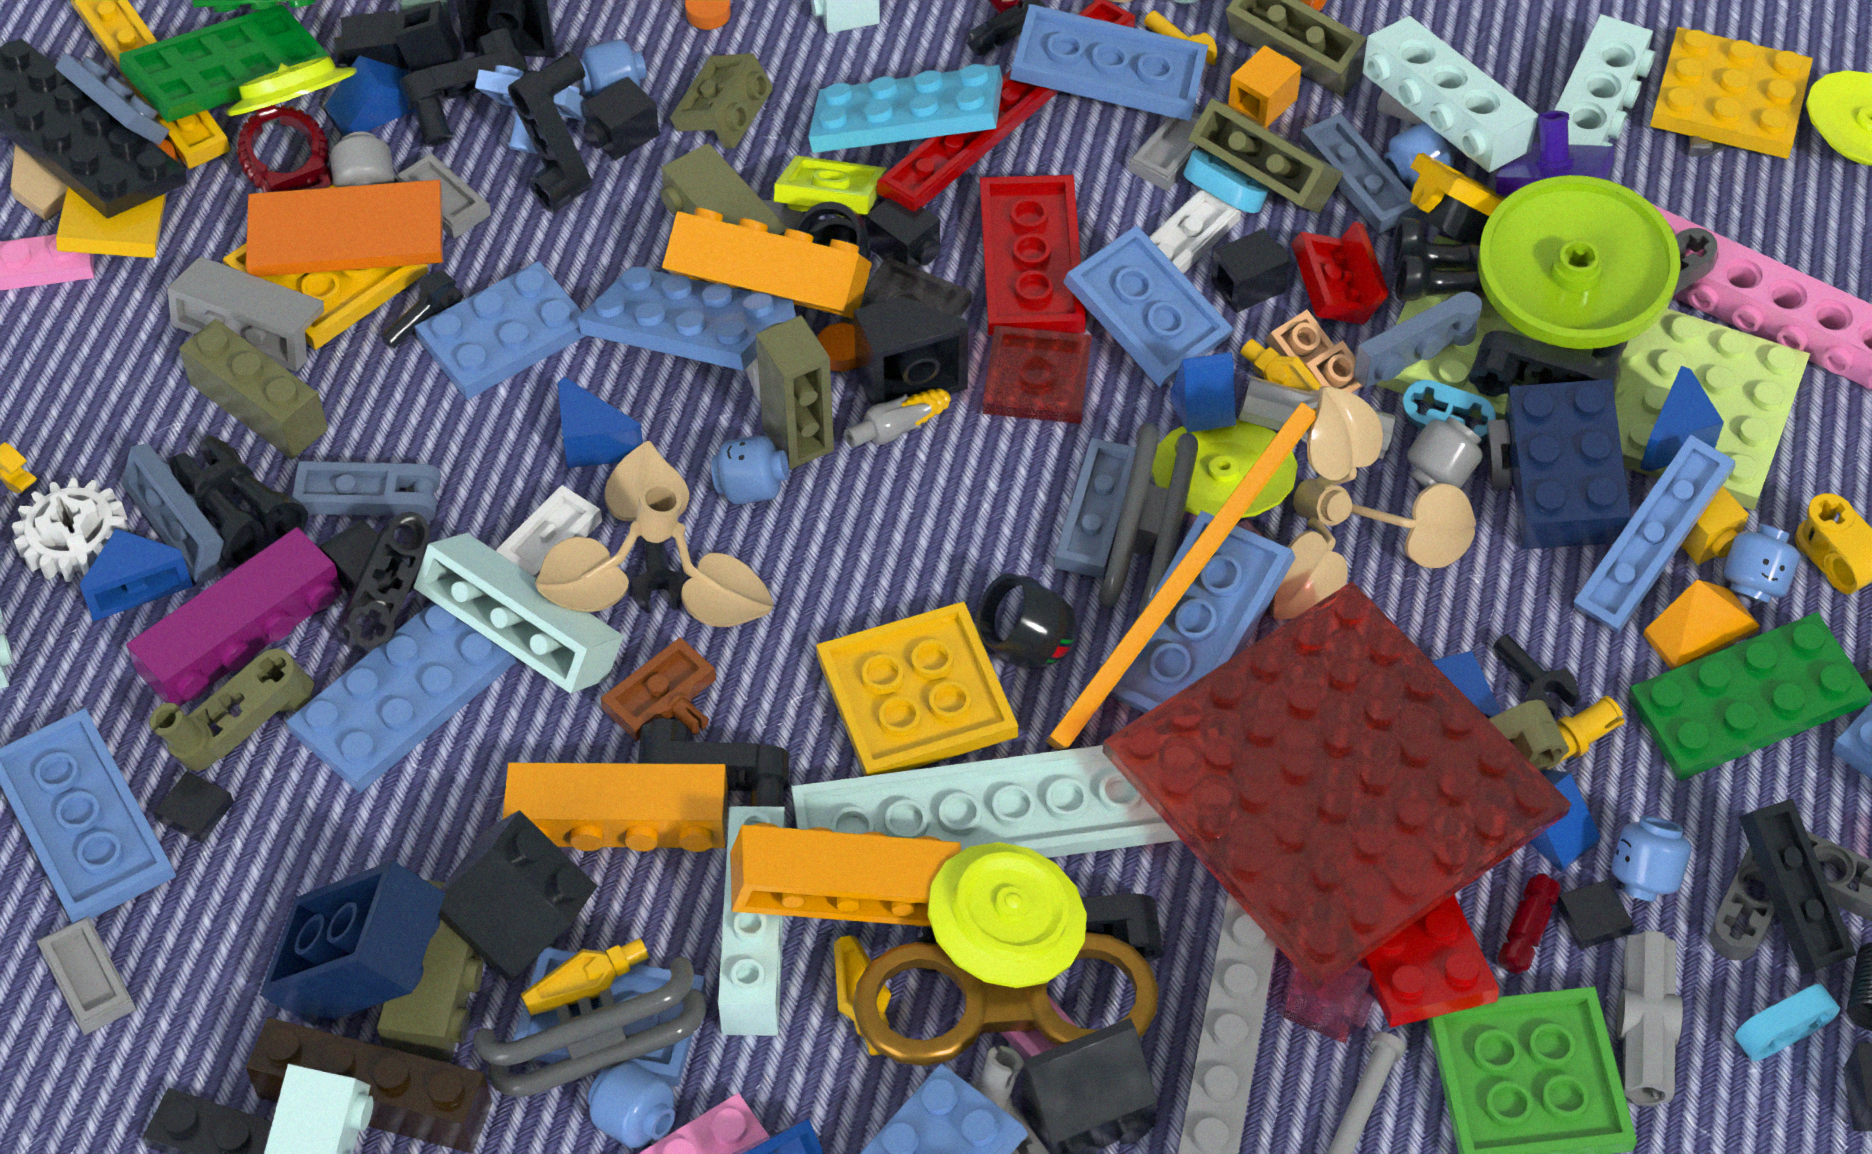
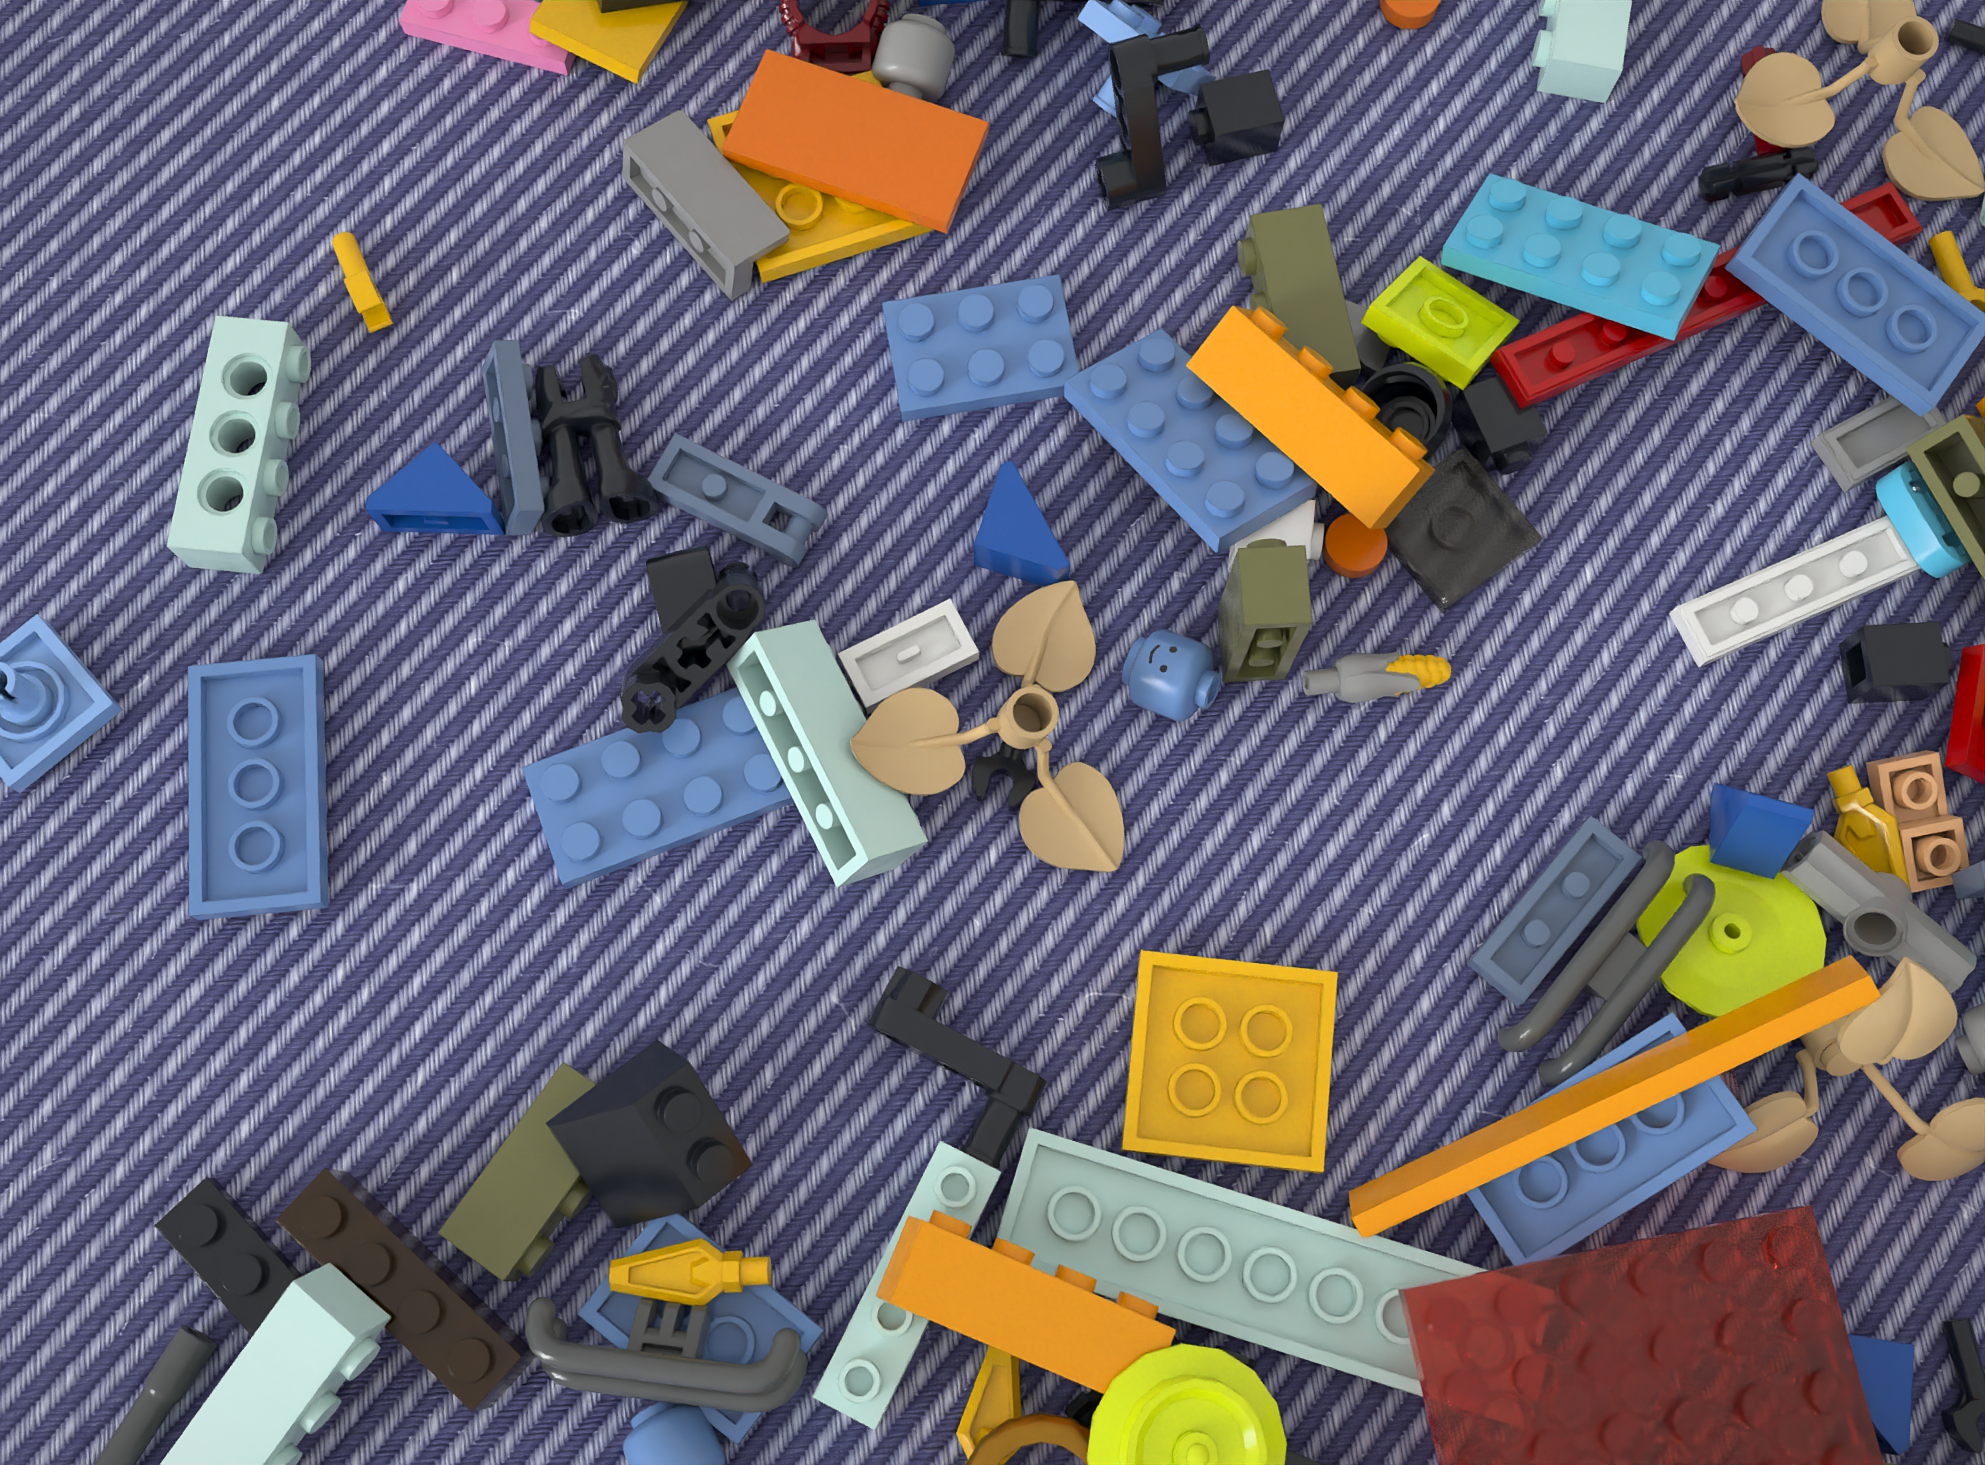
camera: 25 degrees right, 20 degrees up
white gear [12,478,129,582] -> none
light grey tile [37,916,136,1036] -> none
magenta brick [126,527,342,707] -> none
olive beam [150,648,315,771] -> none
black tile [154,771,234,843] -> none
olive brick [179,318,328,460] -> none
dark blue brick [260,860,445,1026] -> none
black bar [381,270,464,349] -> none
light grey tile [394,153,491,239] -> none
light orange brick [502,763,728,852] -> none
medium blue head [579,39,647,98] -> none
dark orange plate [600,637,716,741] -> none
olive bracket [670,53,773,149] -> none
black slope [854,296,969,407] -> none
black helmet [976,573,1077,669] -> none
red plate [979,175,1086,336] -> none
clear red plate [983,325,1092,424] -> none
medium blue plate [1063,225,1234,388] -> none

